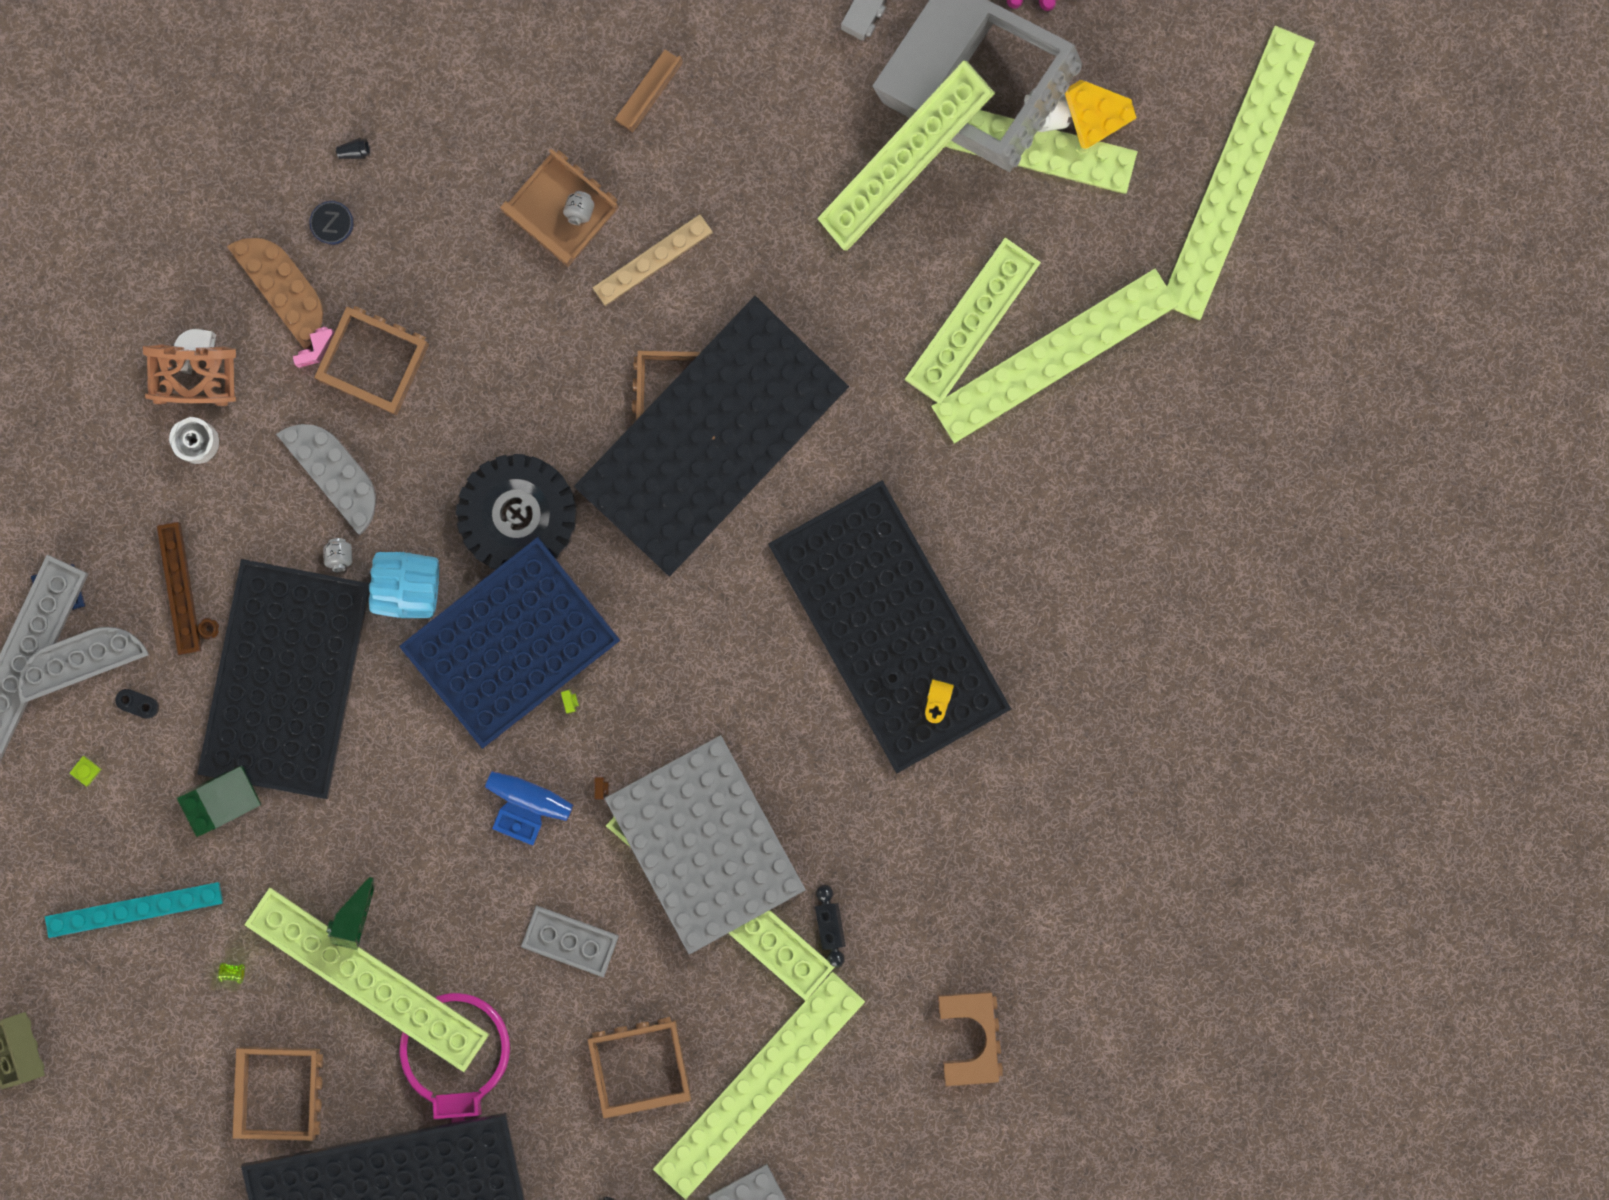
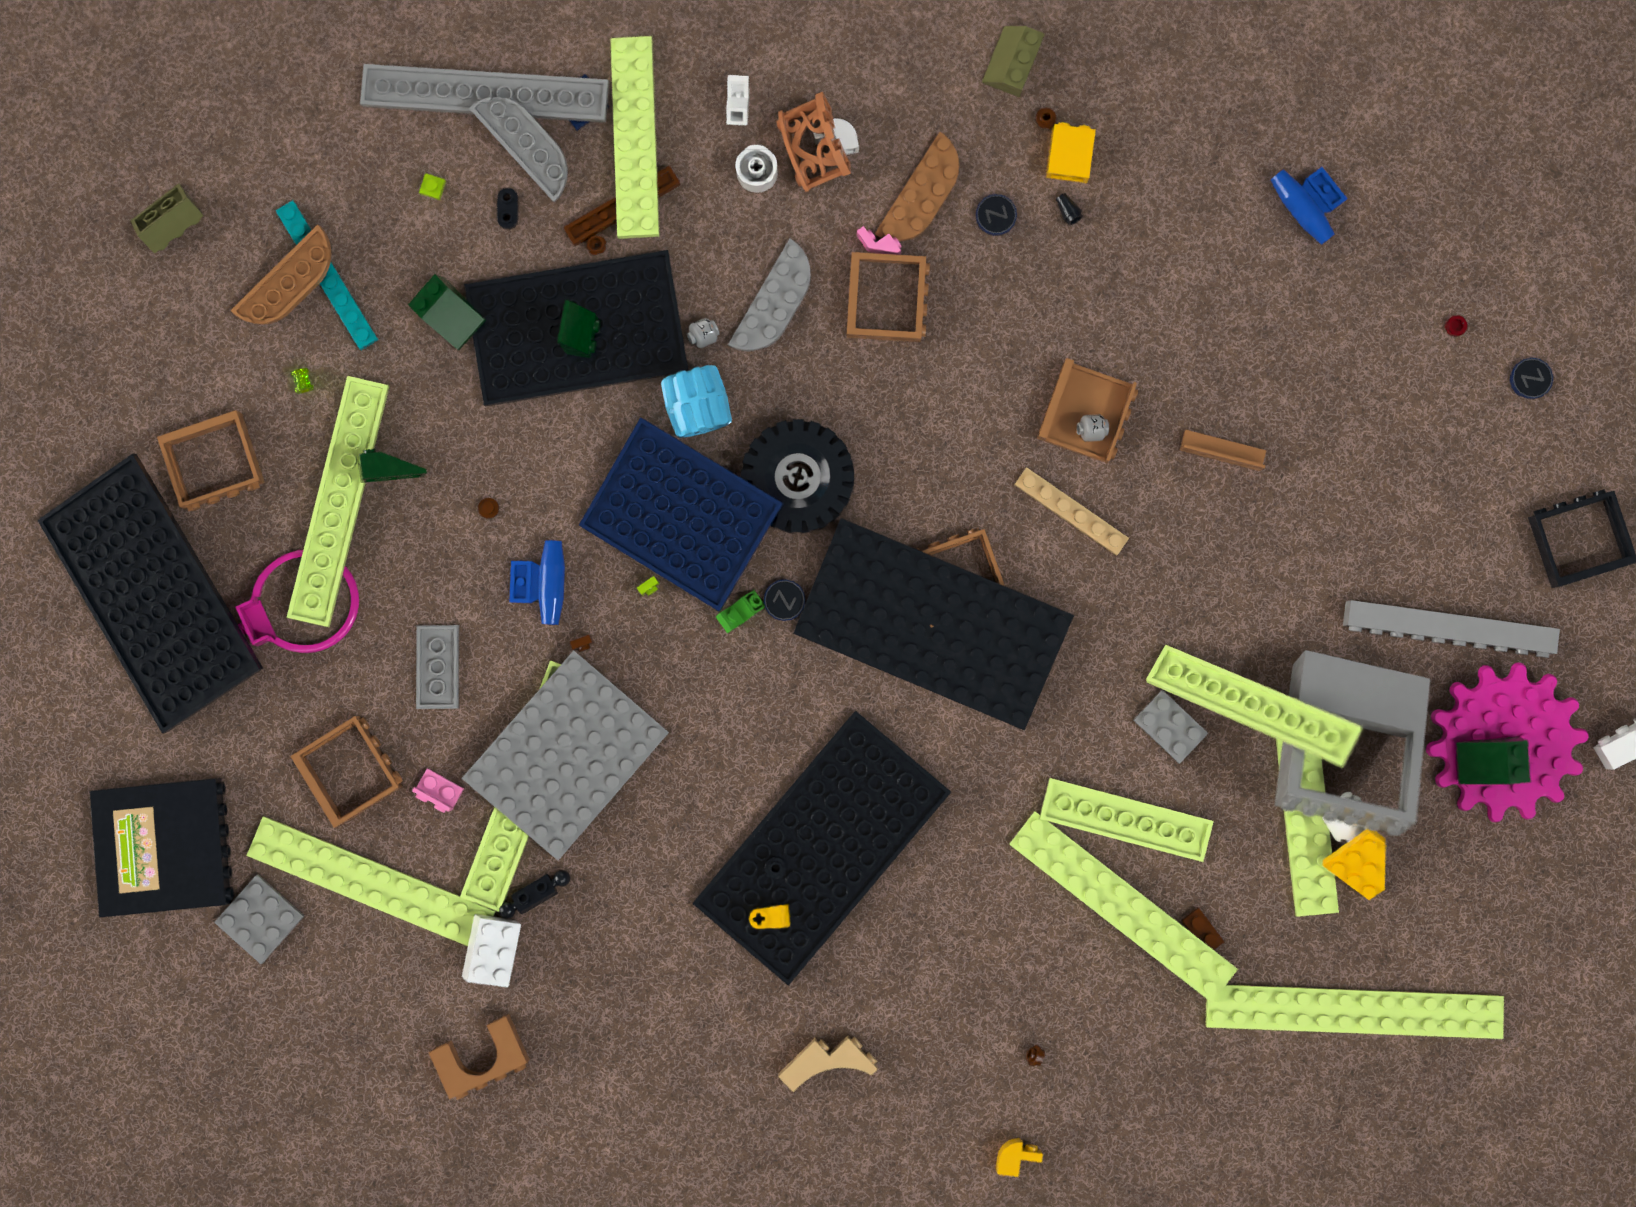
camera: 70 degrees right, 0 degrees up
none -> medium nougat plate [231,225,331,325]
none -> bright pink bracket [412,768,464,813]
none -> white brick [462,914,521,987]
none -> reddish brown plate [478,498,499,519]
none -> dark green slope [557,300,600,358]
none -> yellowish green plate [611,36,660,239]
none -> bright green slope [715,590,765,634]
none -> white brick [726,75,749,125]
none -> black tile [764,579,805,621]
none -> tan arch [778,1036,878,1092]
none -> olive slope [982,26,1045,98]
none -> yellow brick [996,1138,1043,1177]
none -> reddish brown plate [1026,1045,1045,1067]
none -> reddish brown plate [1036,108,1056,129]
none -> yellow brick [1046,123,1096,183]
none -> light grey plate [1133,690,1208,764]
none -> reddish brown plate [1182,908,1224,950]

